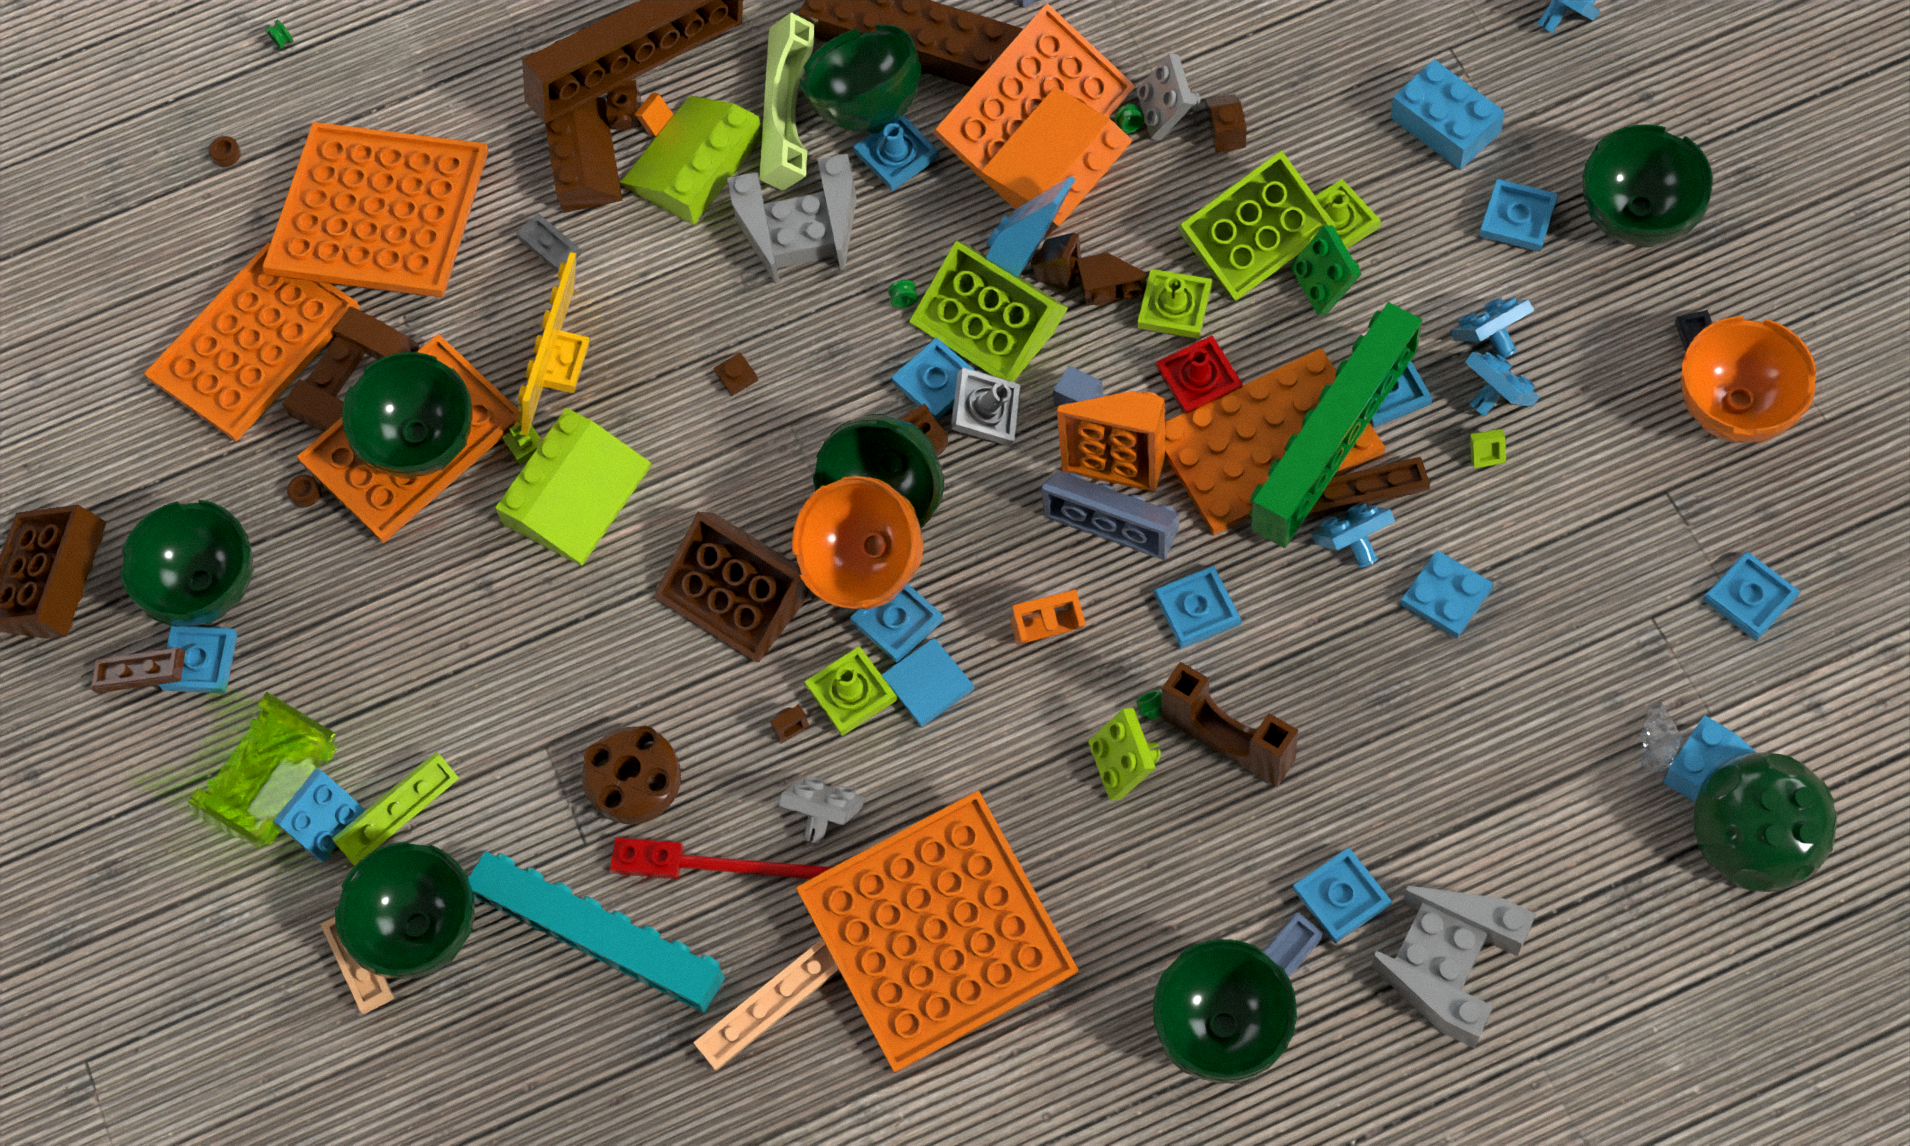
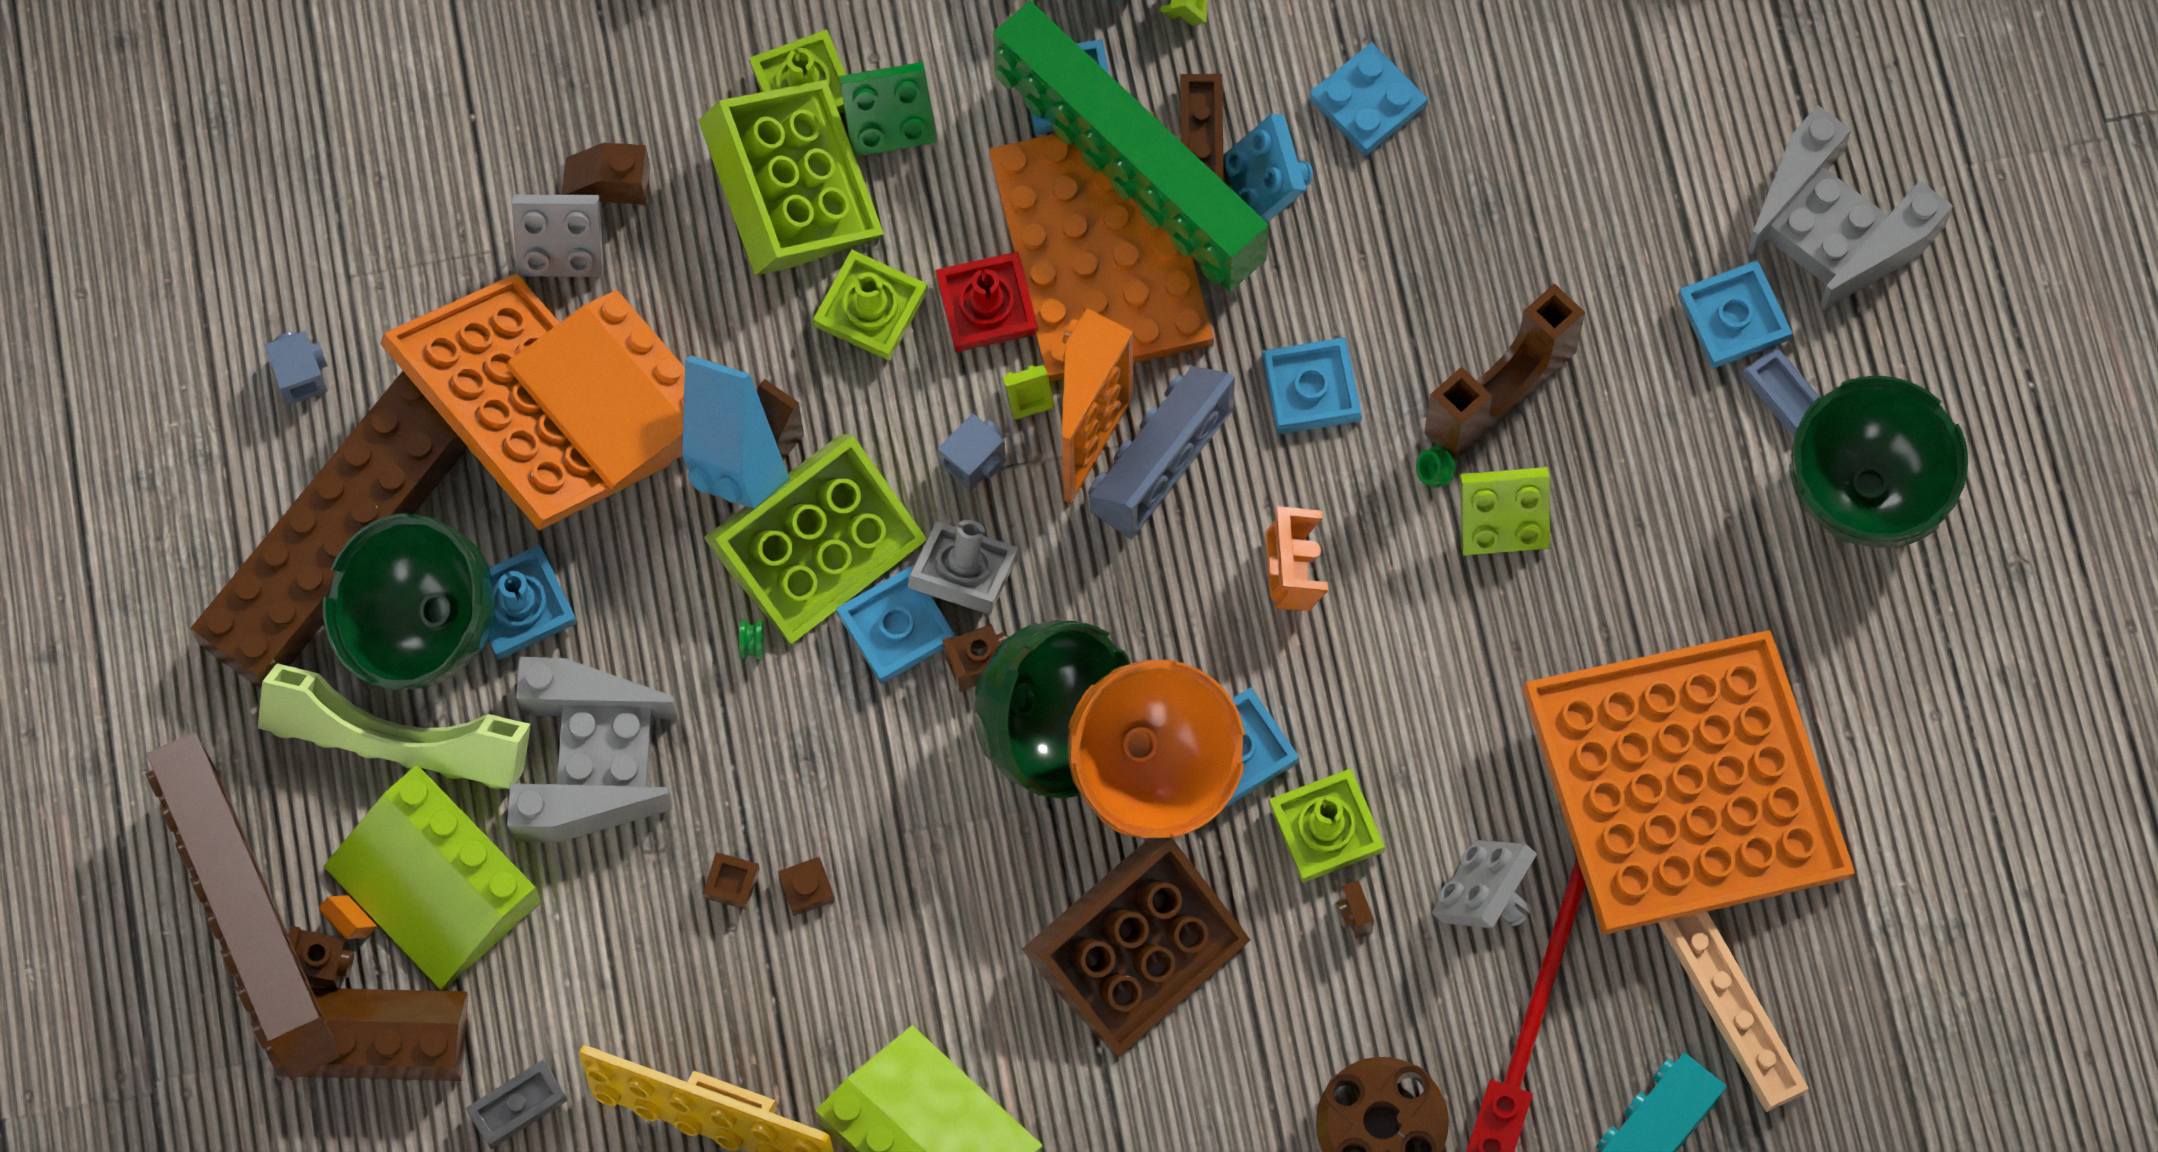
camera: 85 degrees left, 5 degrees up
dark azure tile [882,637,975,728] -> none
reddish brown slope [1077,253,1147,307] -> none
green plate [1115,104,1144,133] -> none
none -> reddish brown plate [703,852,760,910]

